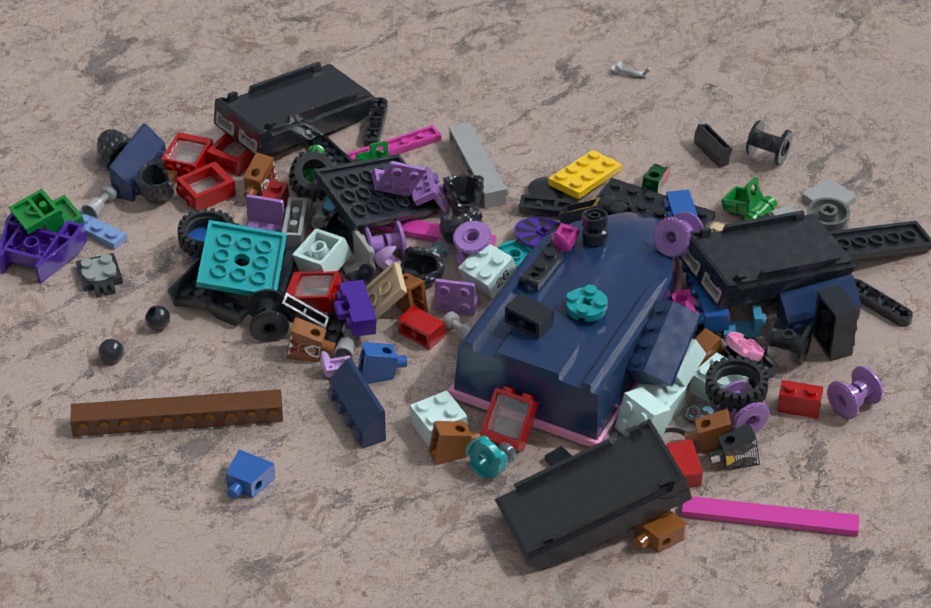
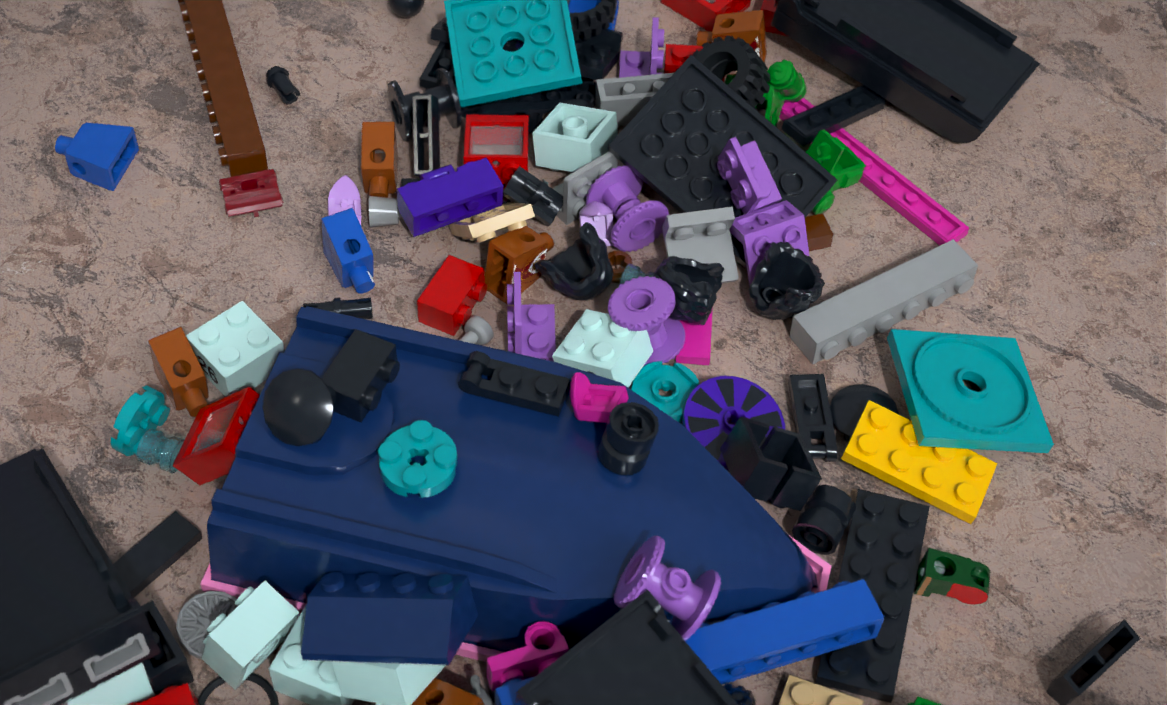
camera: 75 degrees right, 10 degrees up
dark blue slope [327,358,386,448] -> none
black beam [363,97,388,147] -> none
none -> dark red piece [219,169,283,217]
none -> black dish [263,368,336,446]
none -> black pin [266,66,300,104]
none -> black pin [303,297,373,319]
none -> light grey bracket [662,207,738,283]
none -> teal piece [887,329,1054,453]

